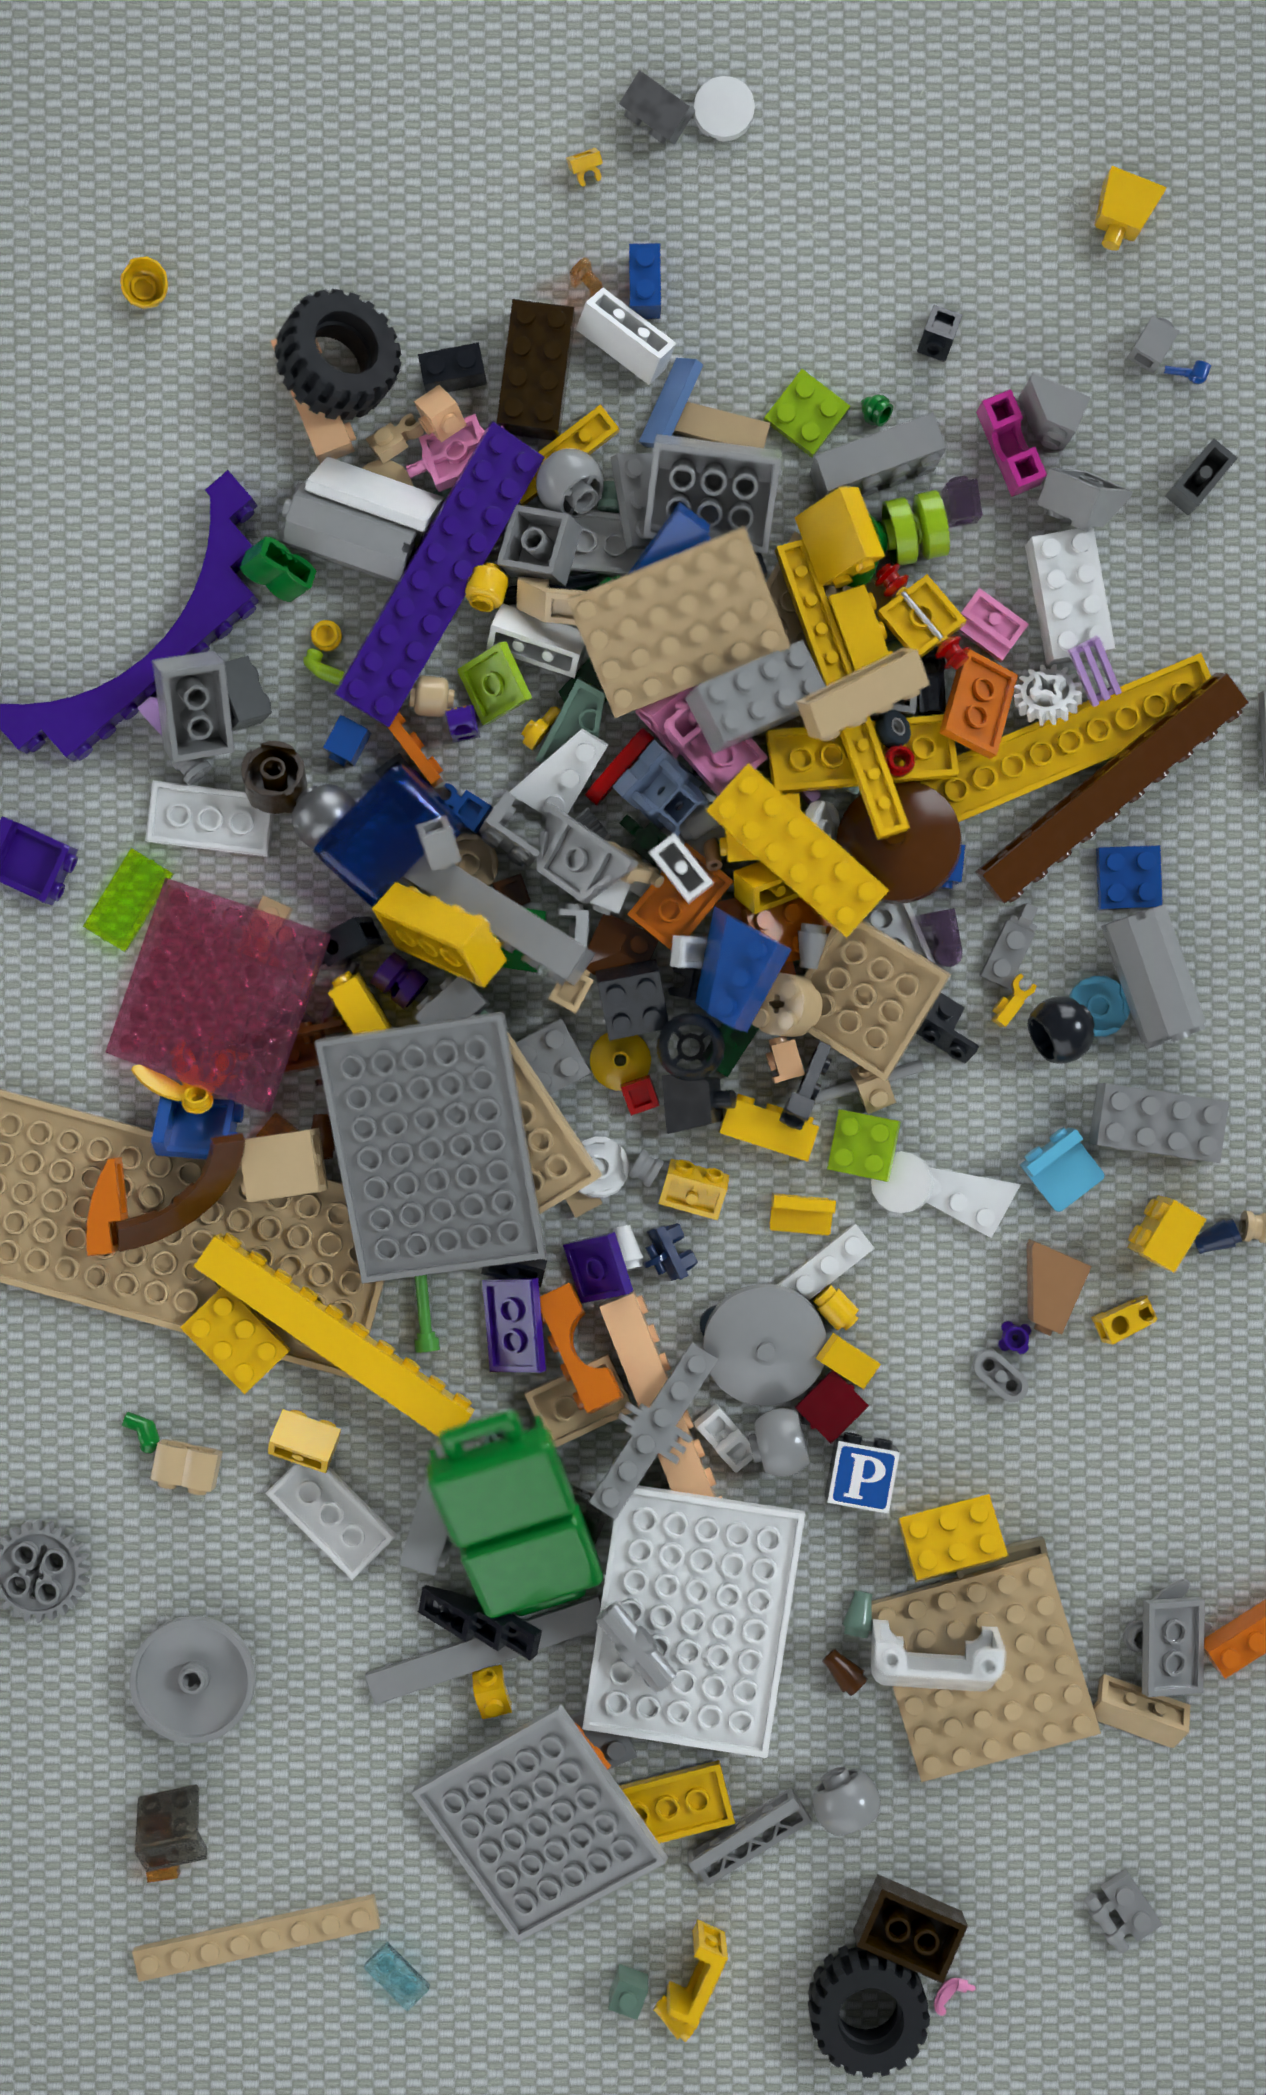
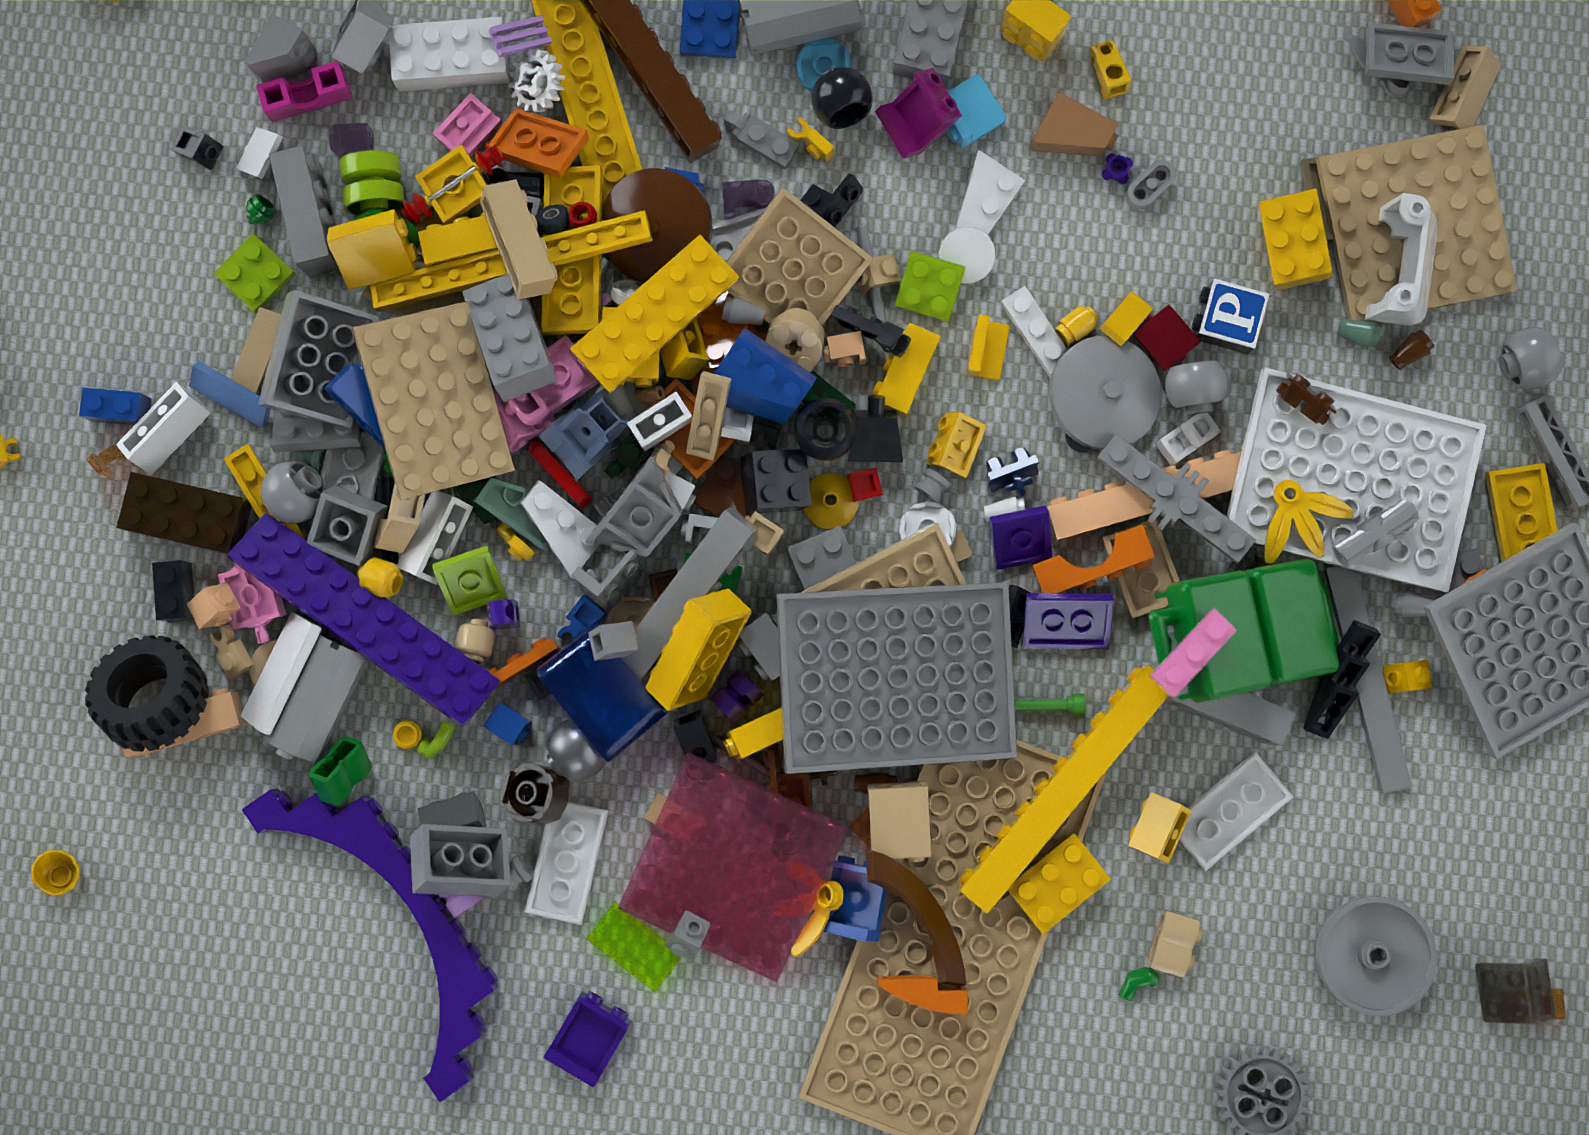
camera: 90 degrees left, 5 degrees down
none -> white piece [236,127,283,179]
none -> light grey bracket [665,911,710,959]
none -> tan plate [686,371,732,461]
none -> magenta panel [874,68,962,159]
none -> bright pink plate [1150,609,1237,698]
none -> yellow plant [1264,480,1354,564]
none -> reddish brown hinge [1276,373,1337,425]
none -> light grey cone [1395,590,1435,618]

